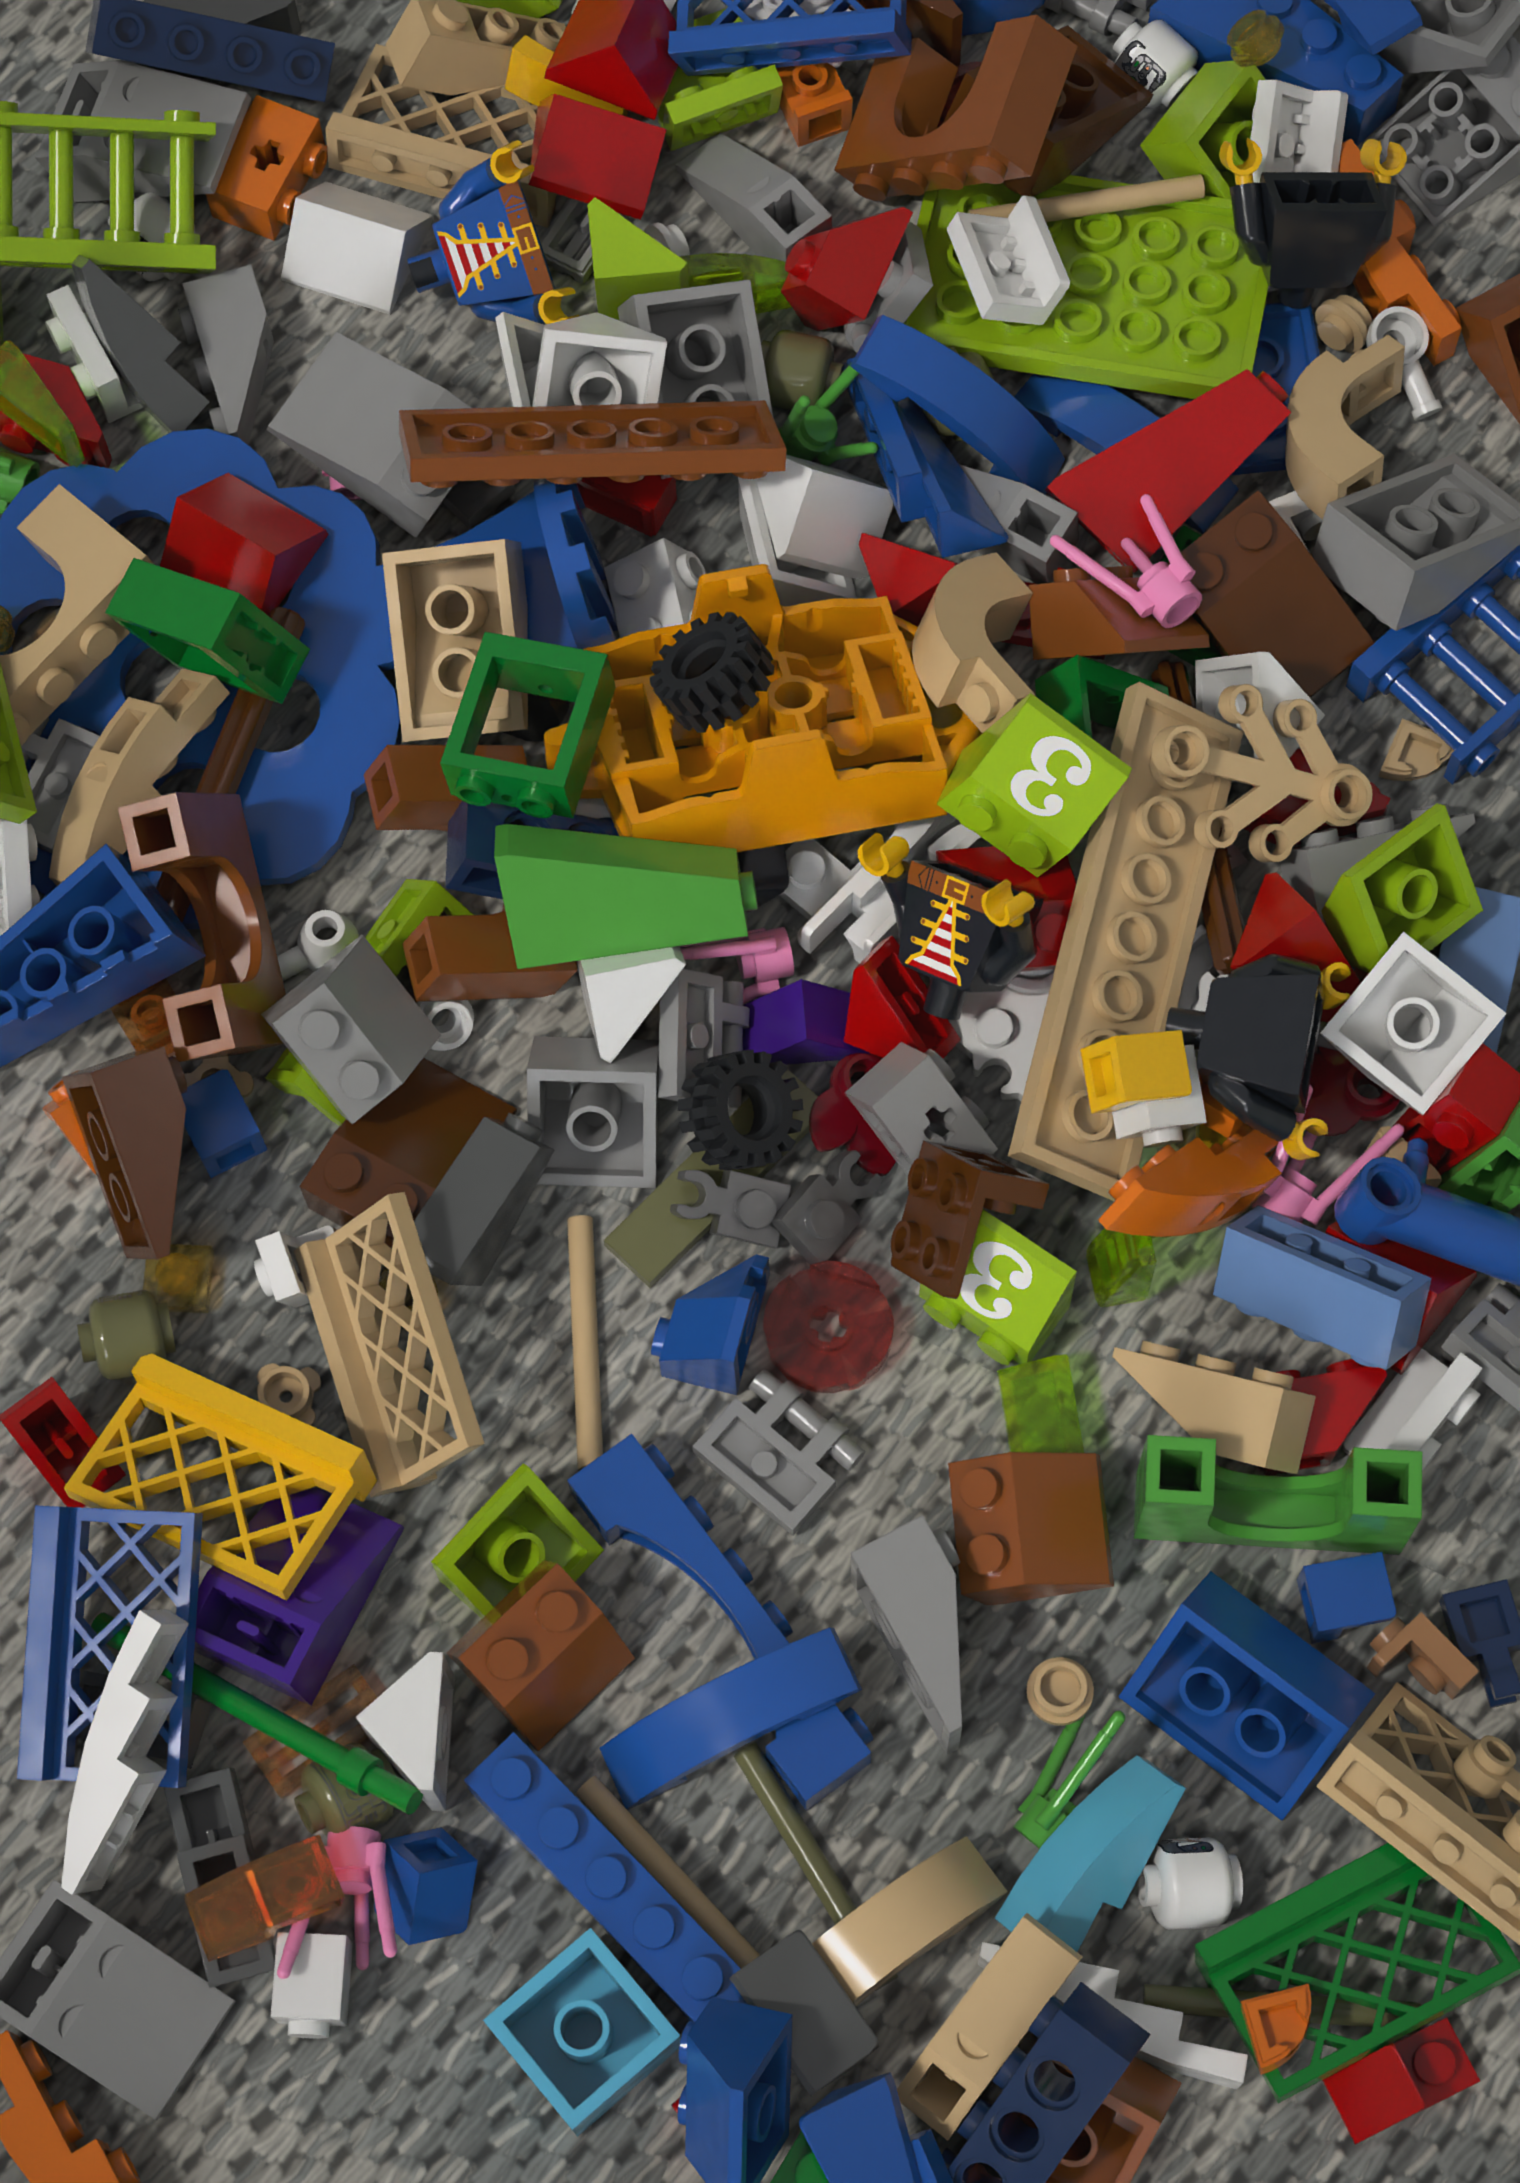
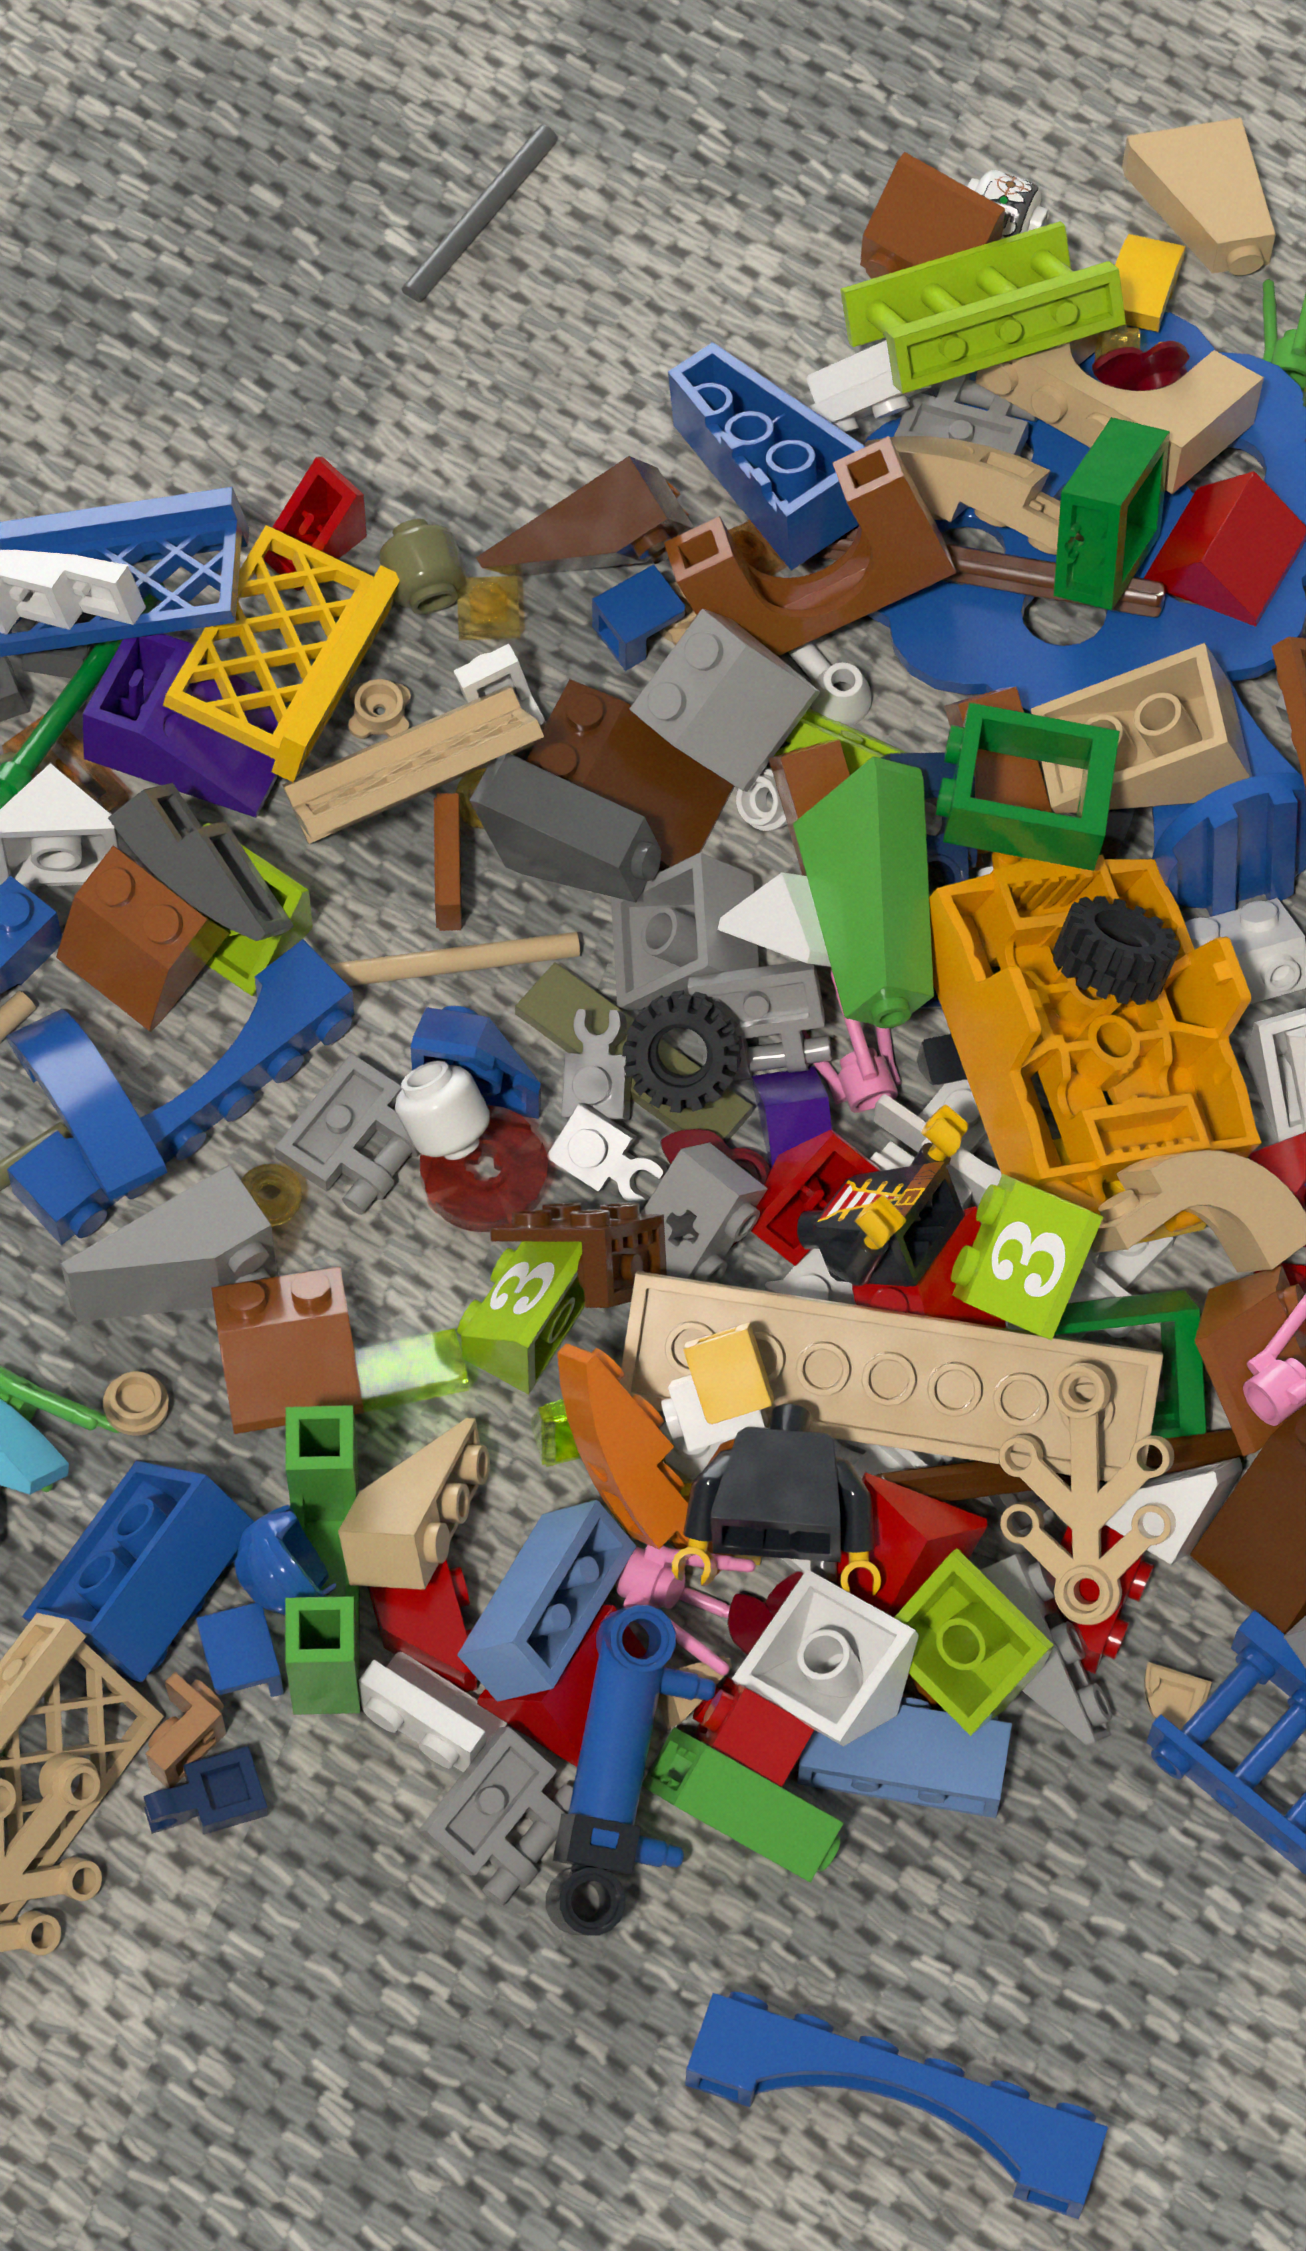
camera: 80 degrees right, 5 degrees down
none -> dark grey slope [108,783,294,941]
none -> blue hair [235,1505,336,1615]
none -> clear yellow plate [241,1164,302,1226]
none -> white head [395,1061,490,1160]
none -> dark orange tile [434,793,462,931]
none -> dark red plate [1092,341,1190,391]

